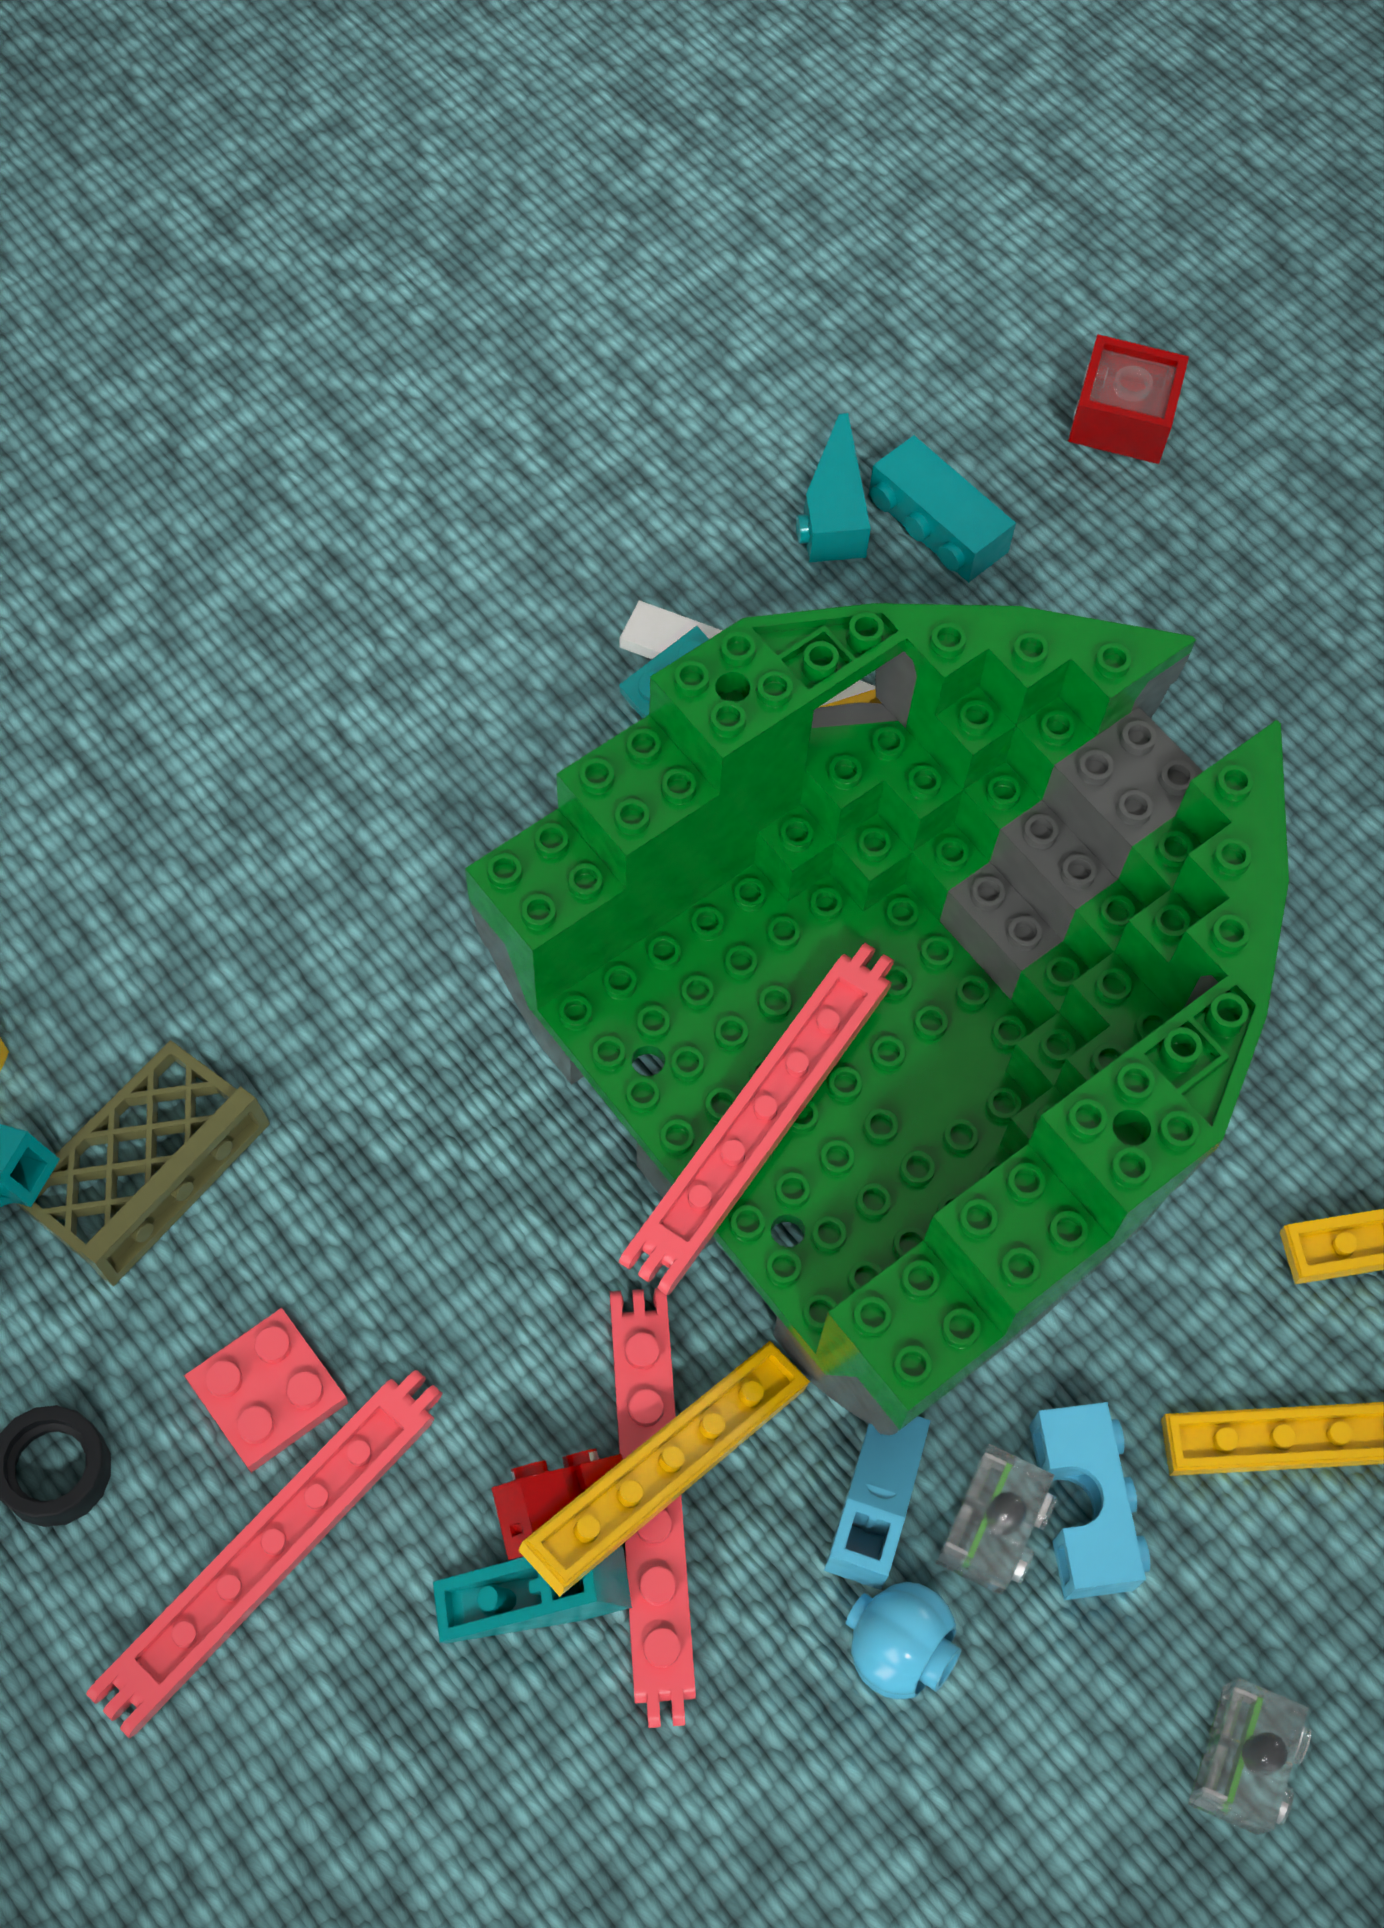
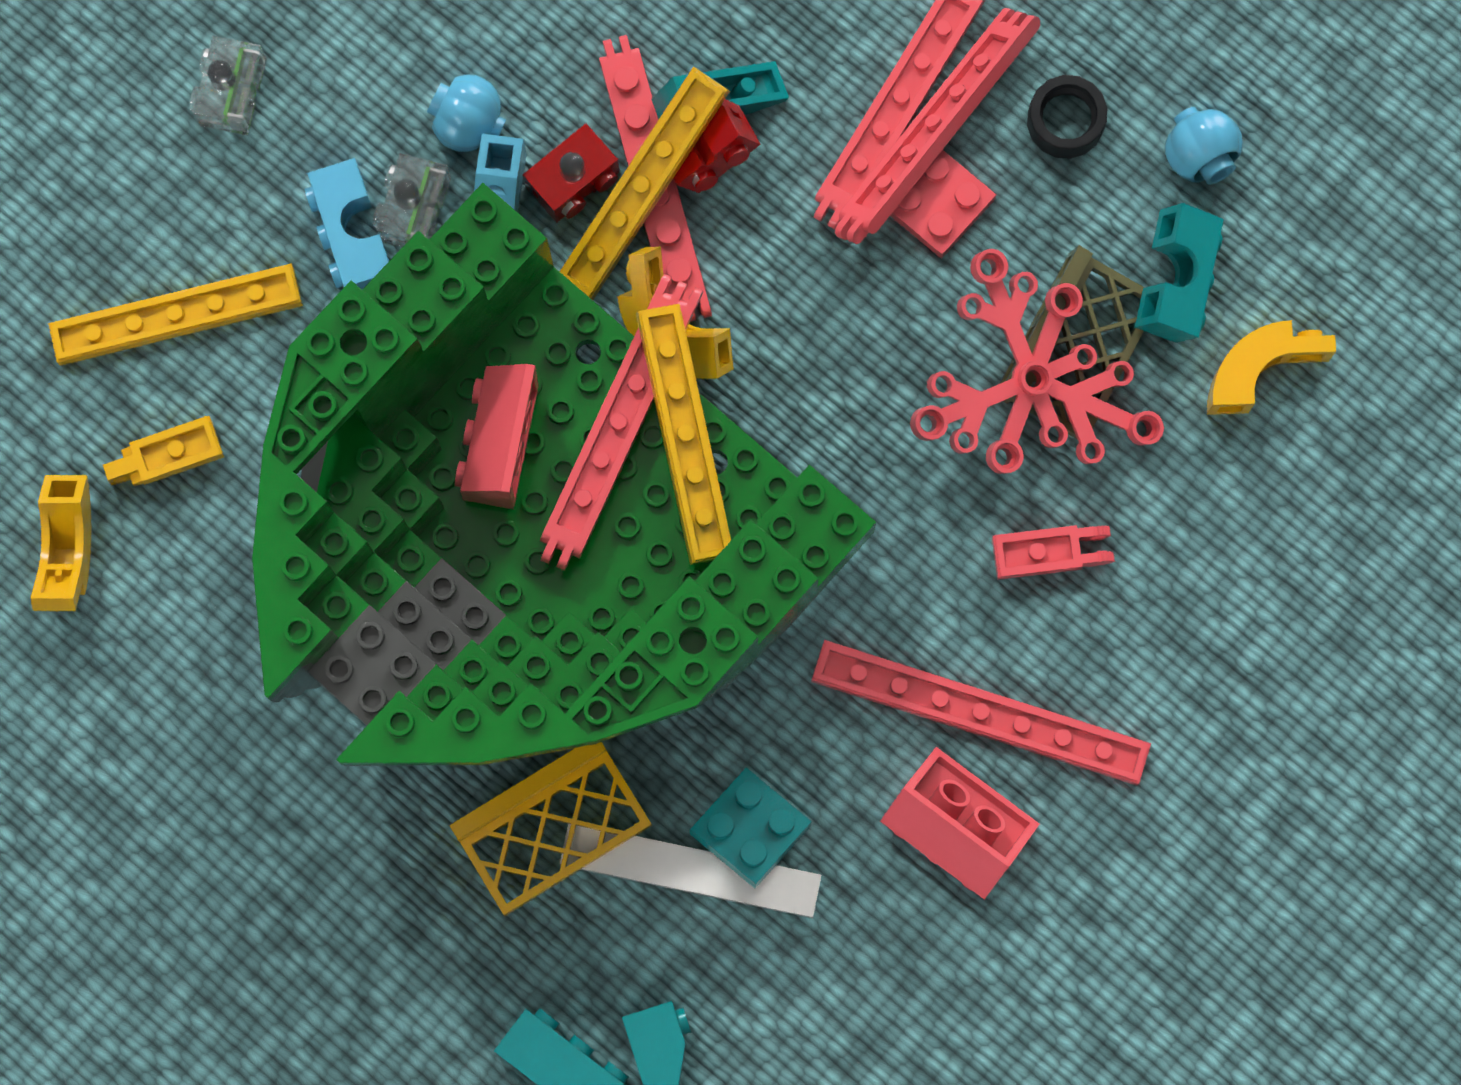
camera: 175 degrees right, 15 degrees up
none -> coral slope [455,364,539,510]
none -> red piece [522,123,620,223]
none -> yellow arch [617,247,734,379]
none -> yellow tile [636,304,731,565]
none -> coral tile [811,640,1151,786]
none -> coral hinge [835,8,1040,244]
none -> coral slope [880,747,1040,900]
none -> coral plant [910,249,1164,474]
none -> coral hinge [992,525,1115,580]

